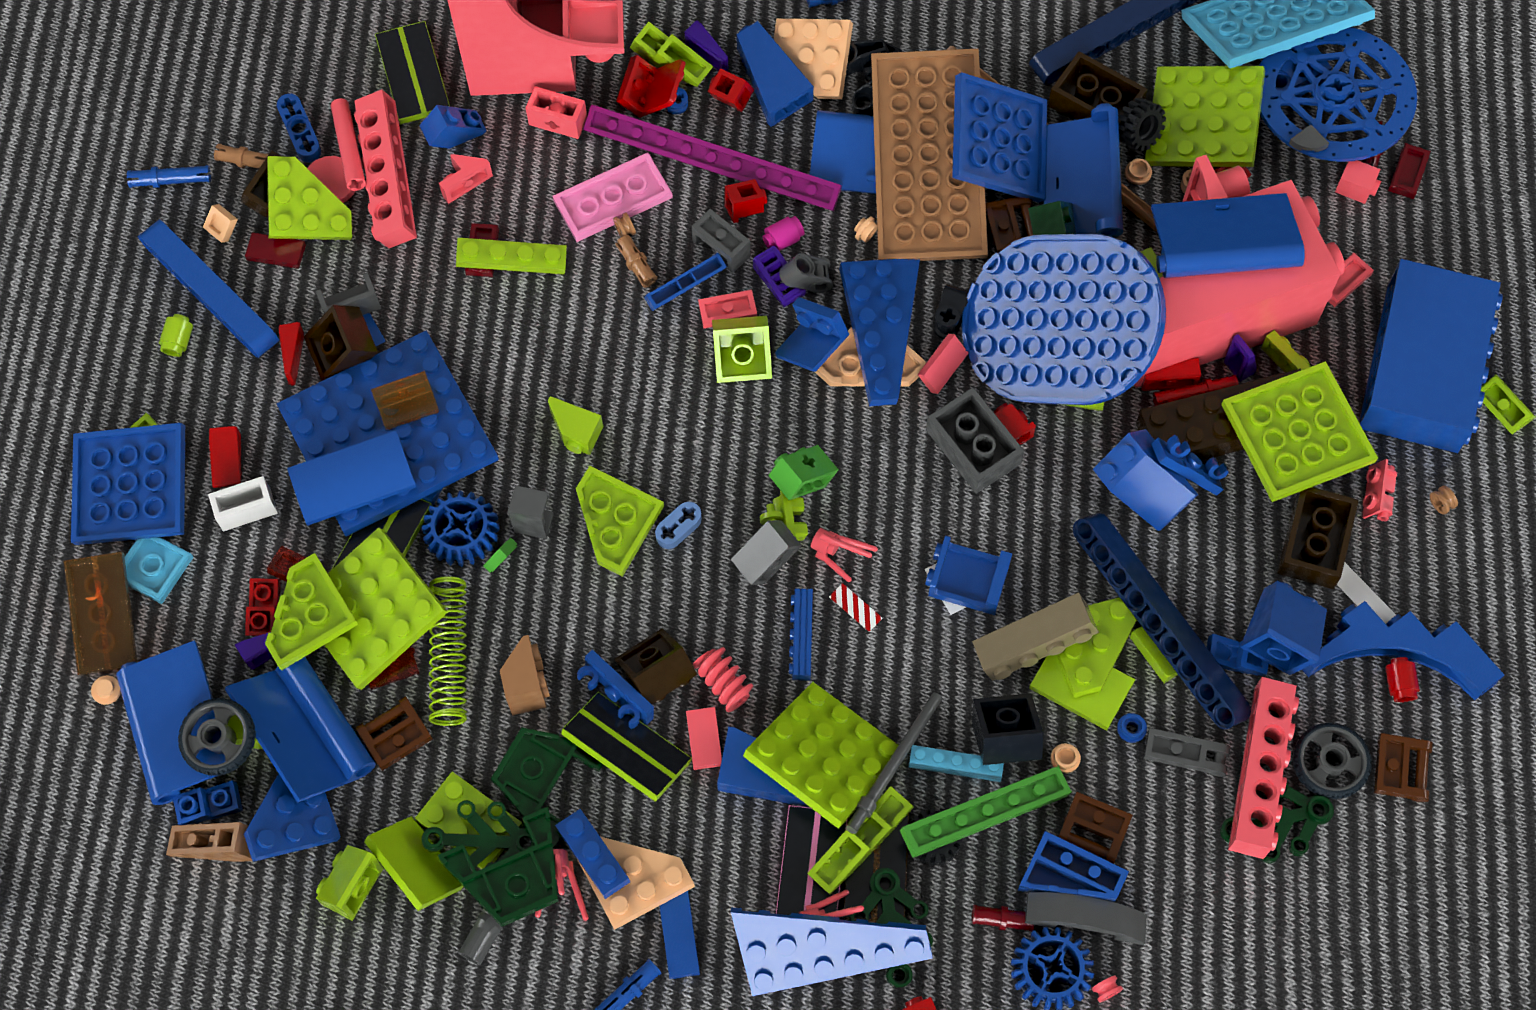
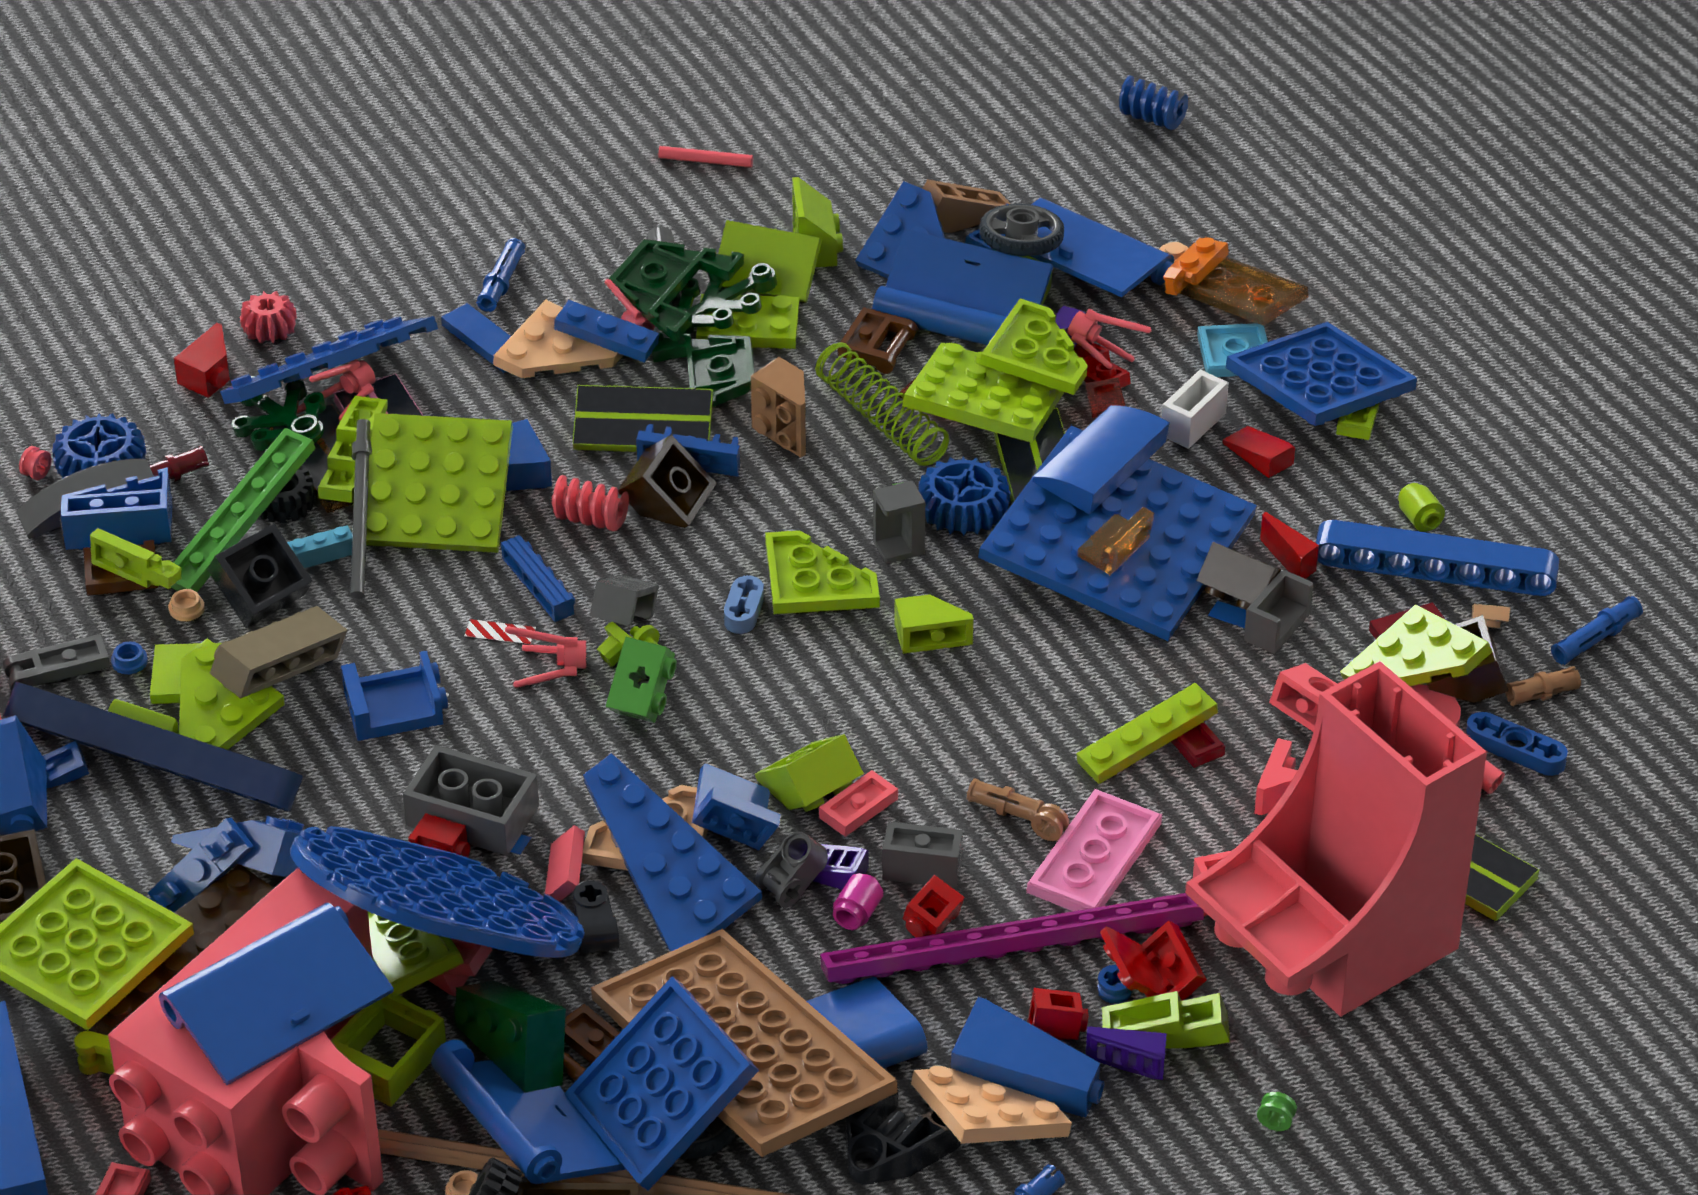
camera: 145 degrees right, 25 degrees down
blue piece [644,253,727,311] -> none
coral tile [686,707,722,770] -> none
light nougat plate [854,216,877,243] -> none
none -> lime hinge [90,528,182,589]
none -> coral plant [1067,309,1151,369]
none -> orange hinge [1163,237,1229,296]

